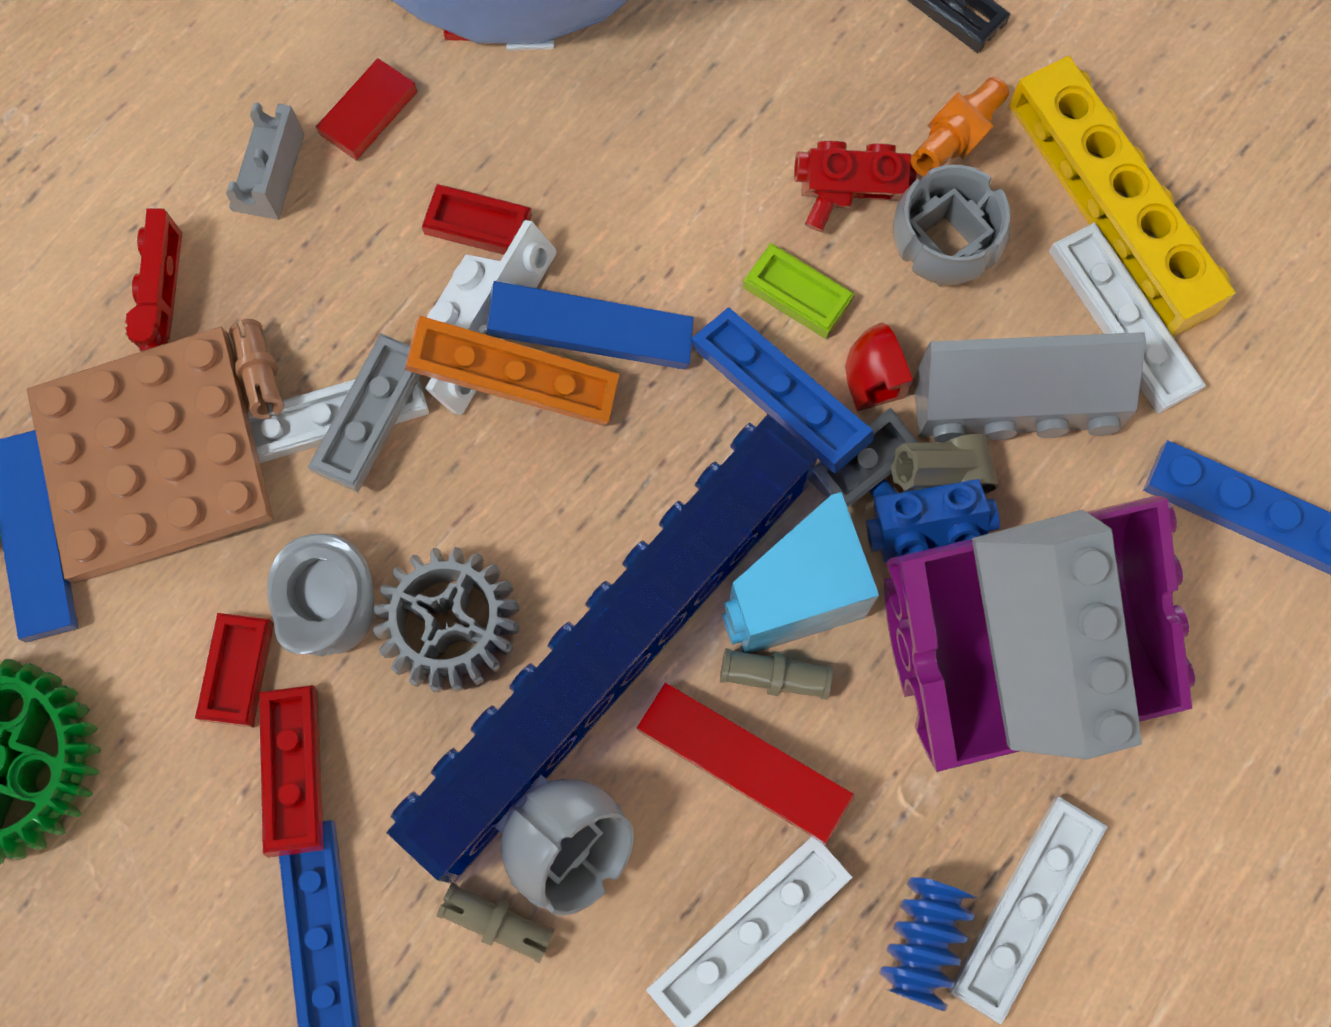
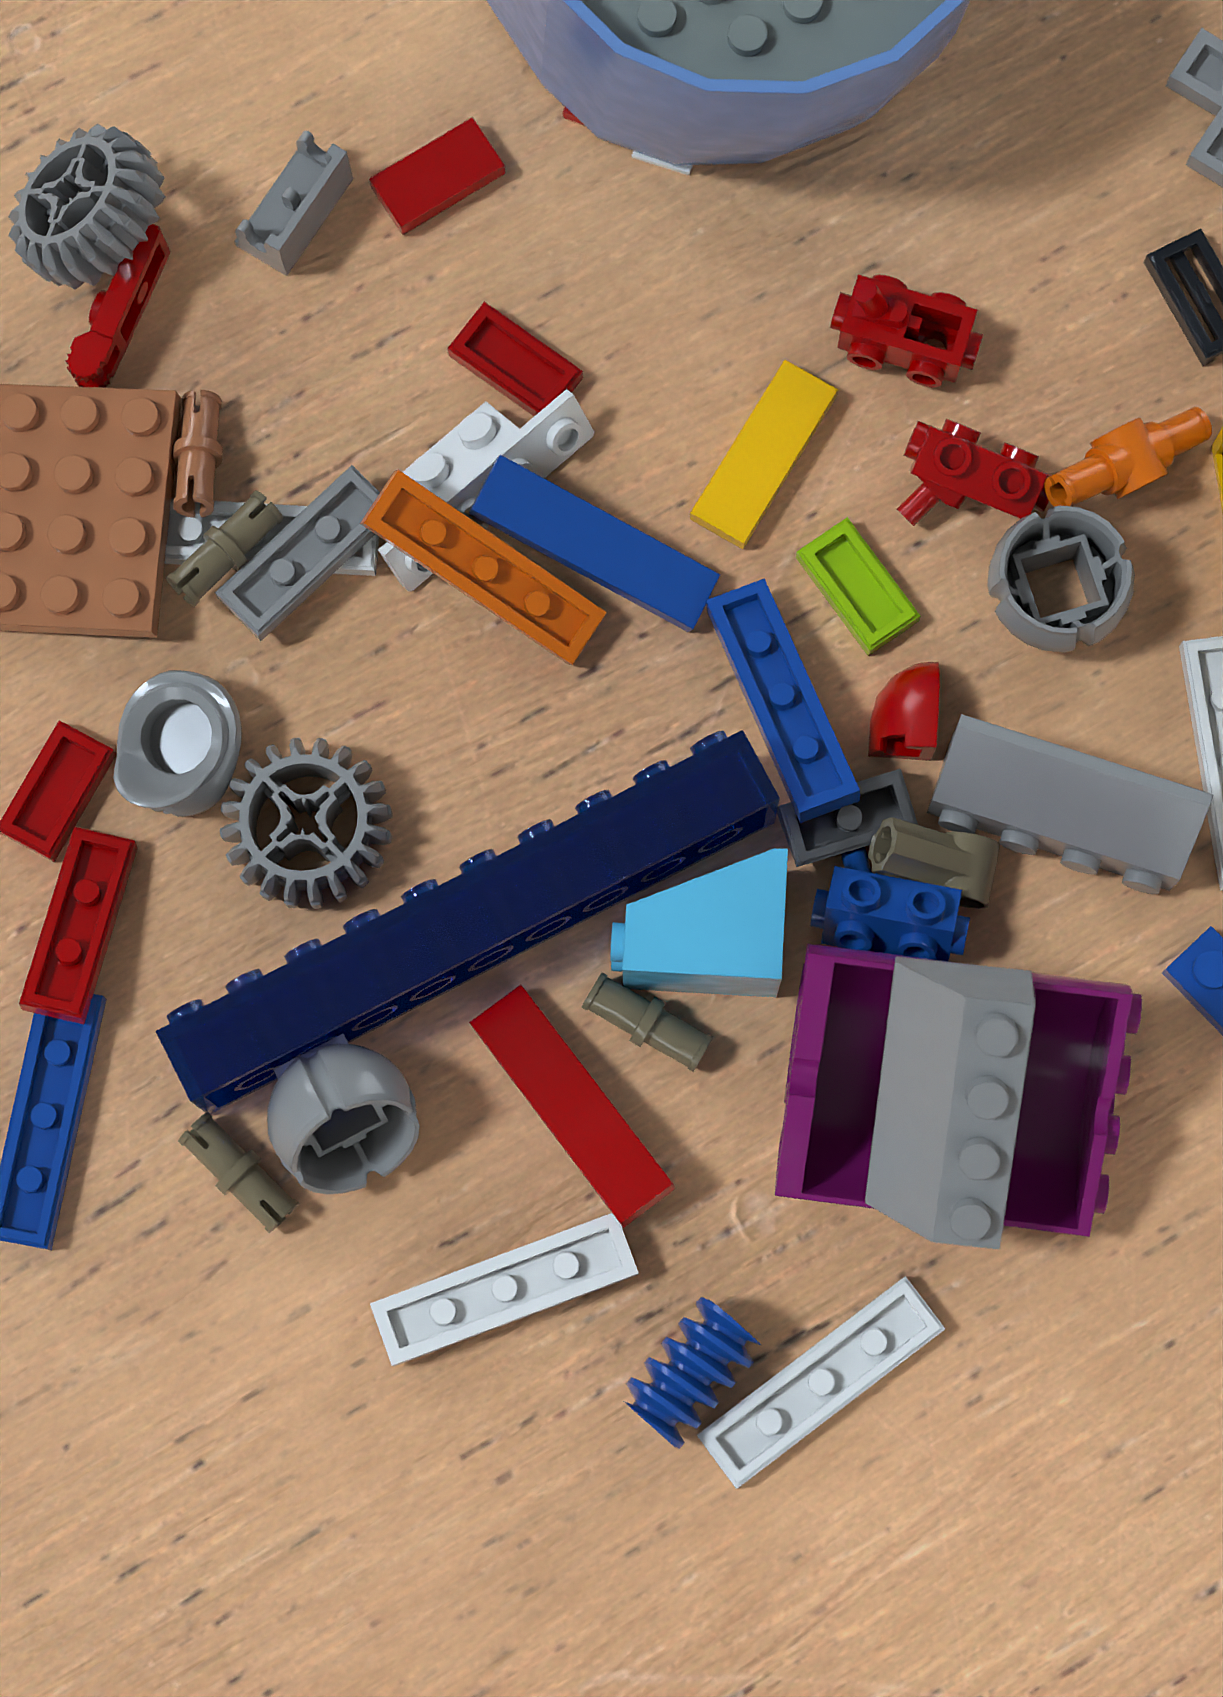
camera: 25 degrees right, 5 degrees up
none -> light grey gear [8,124,165,290]
none -> dark tan pin [166,490,284,607]
none -> yellow tile [690,359,838,549]
none -> red brick [830,274,983,388]

